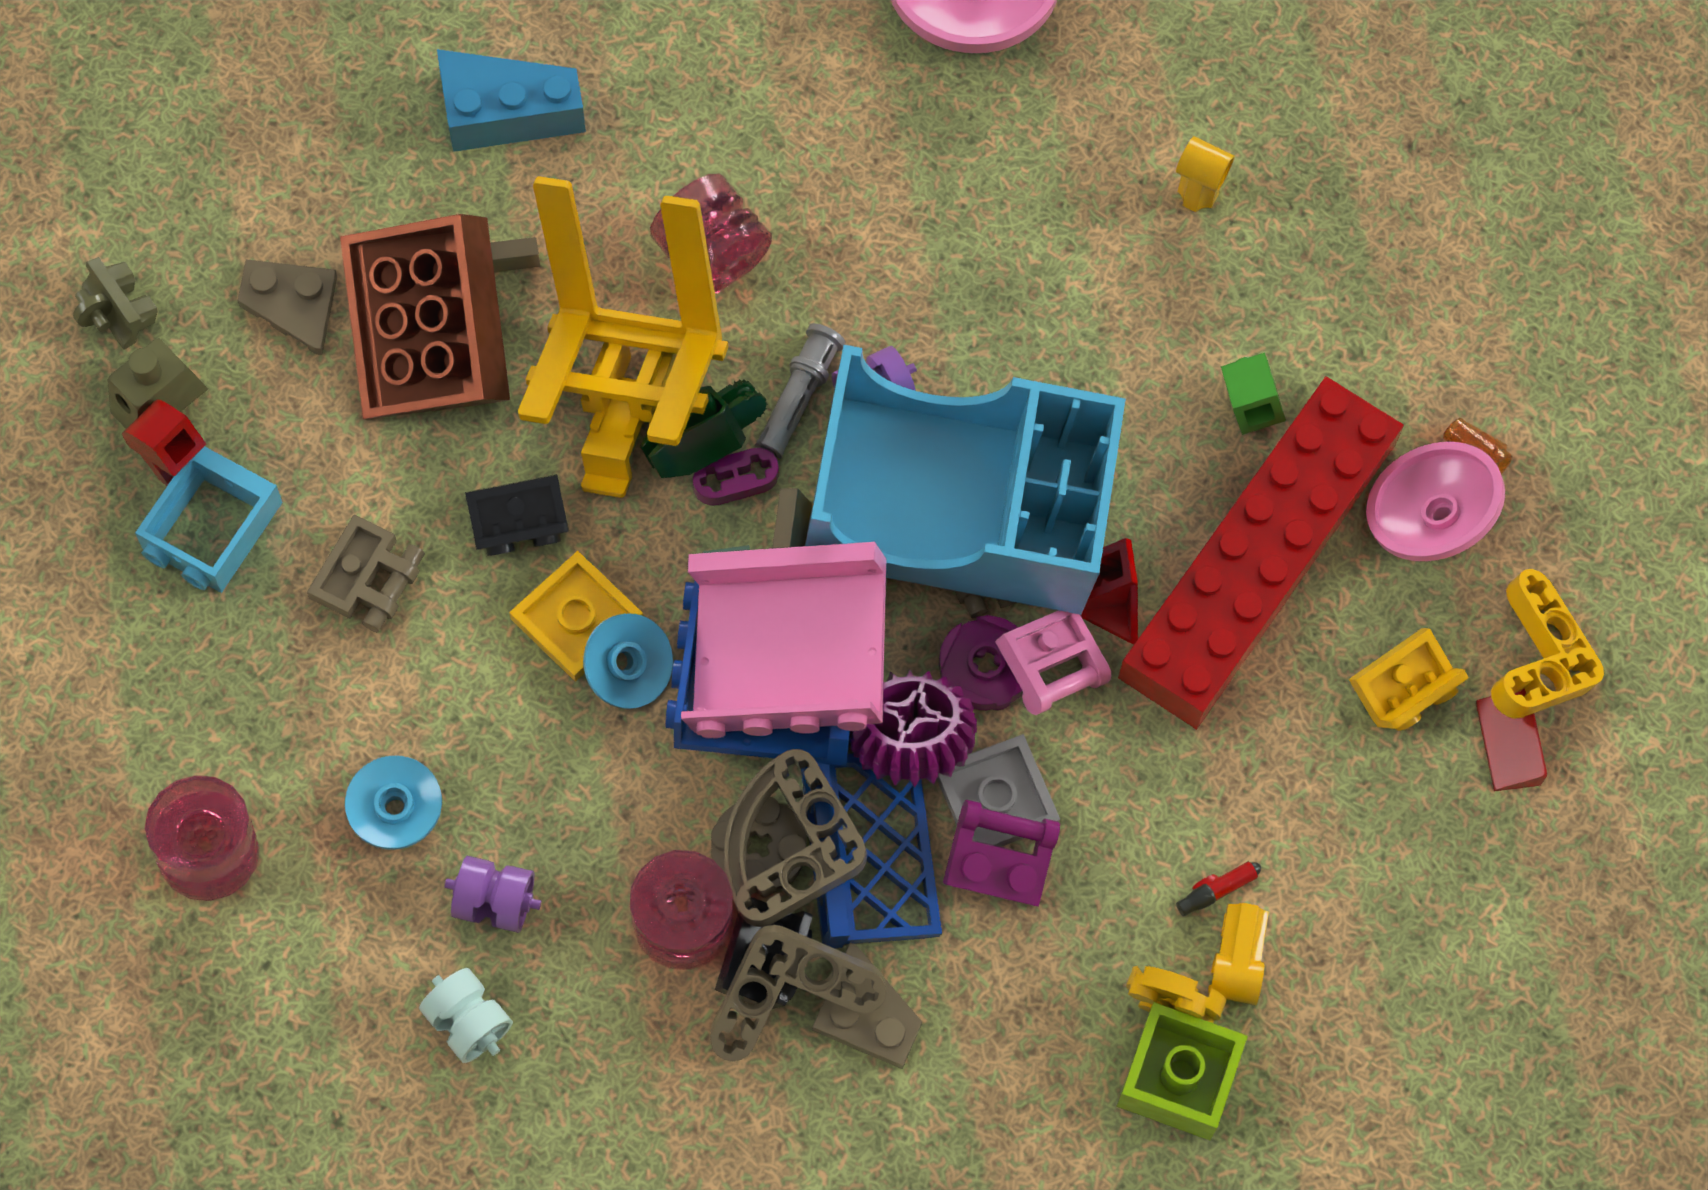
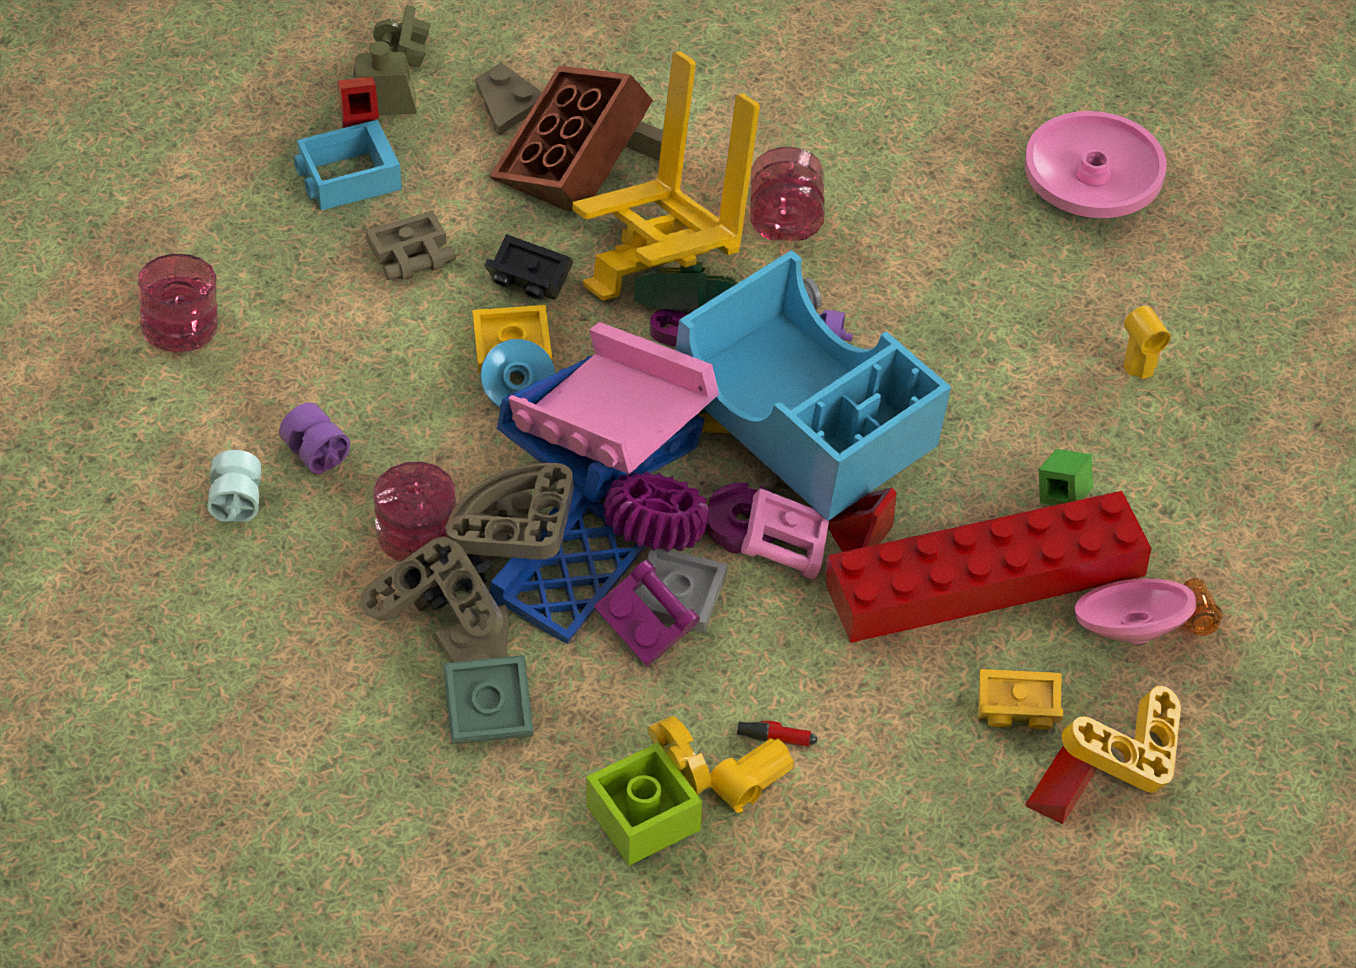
camera: 40 degrees right, 20 degrees down
medium azure dish [345,756,442,850] -> none
dark azure wedge [437,49,586,152] -> none
none -> sand green plate [443,655,534,745]

